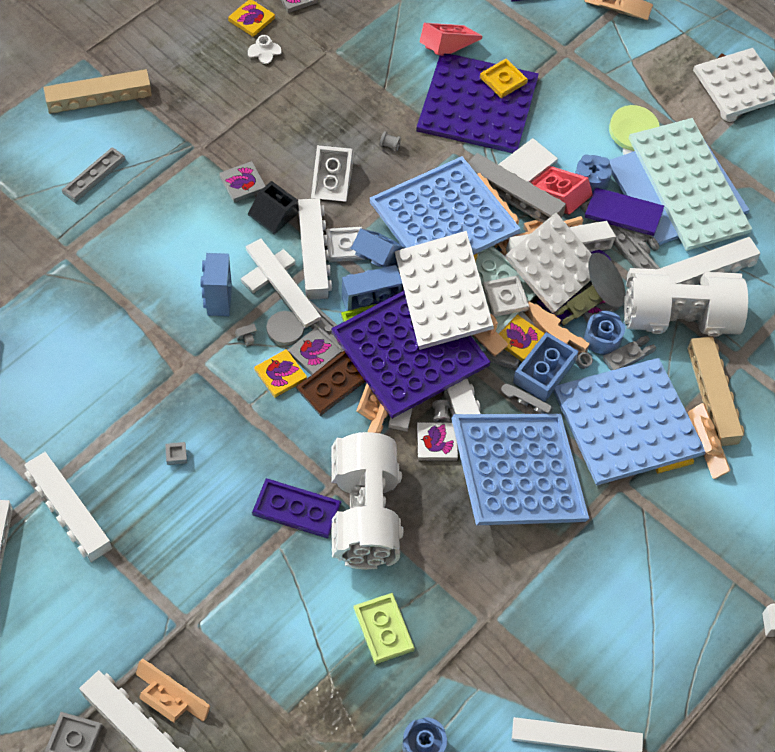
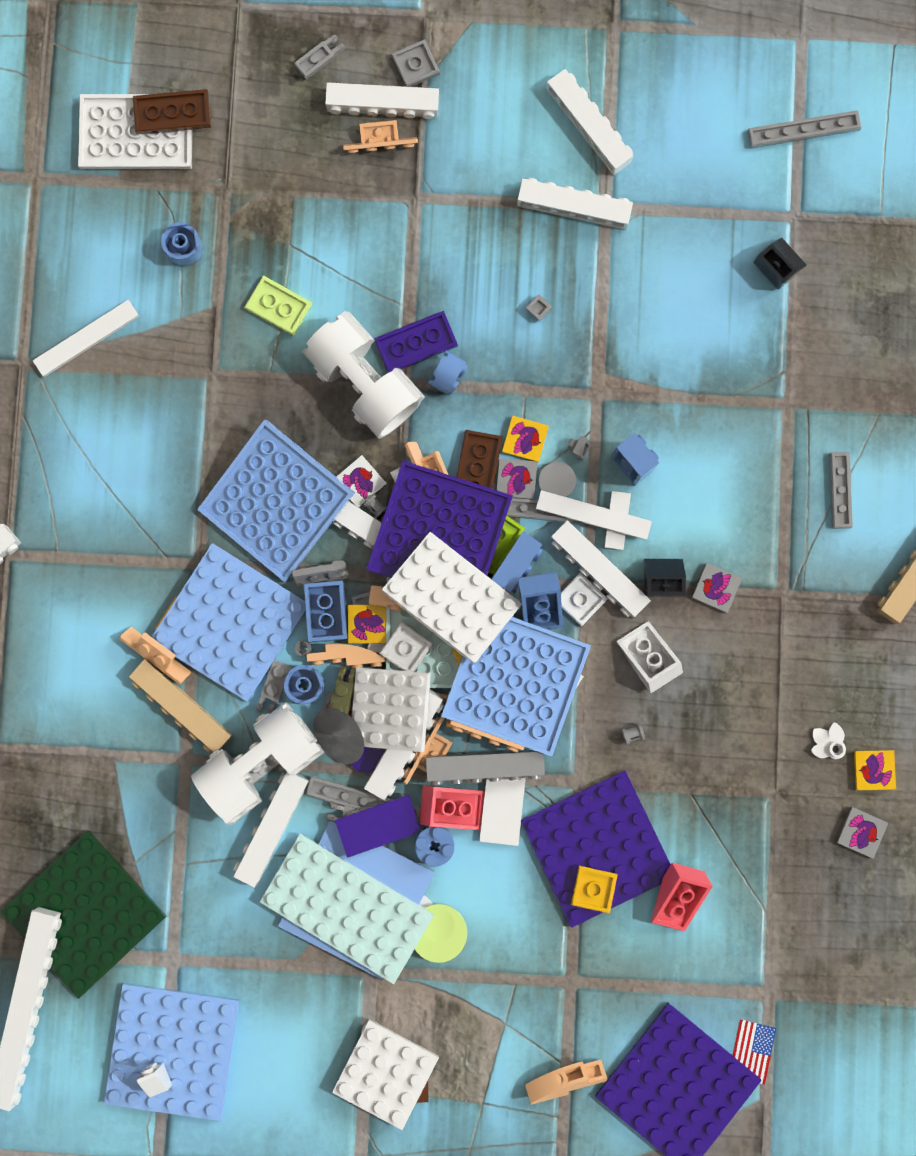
camera: 145 degrees right, 25 degrees up
none -> medium blue brick [428,350,468,395]

